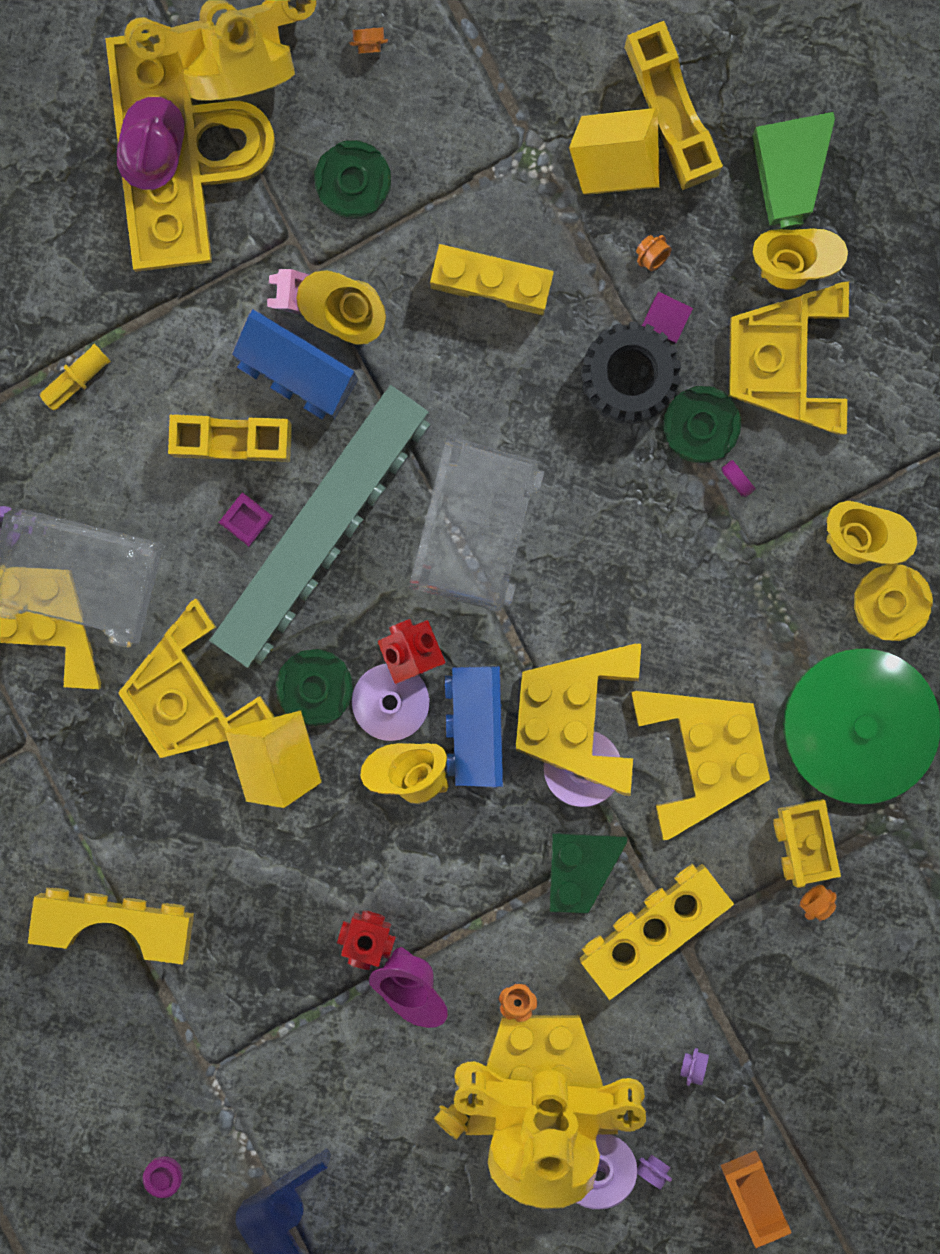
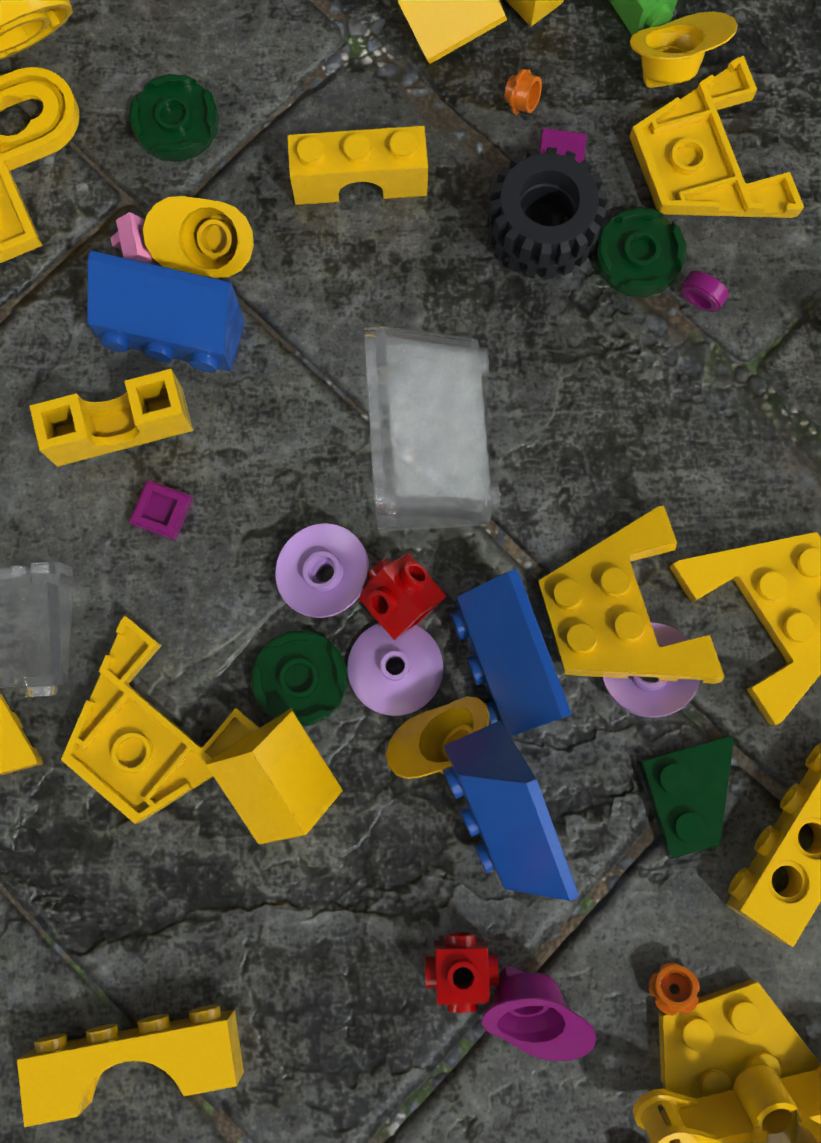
camera: 15 degrees left, 10 degrees down
sand green brick [209,385,431,668] -> none
none -> lavender dish [275,523,369,618]
none -> blue slope [443,721,580,901]

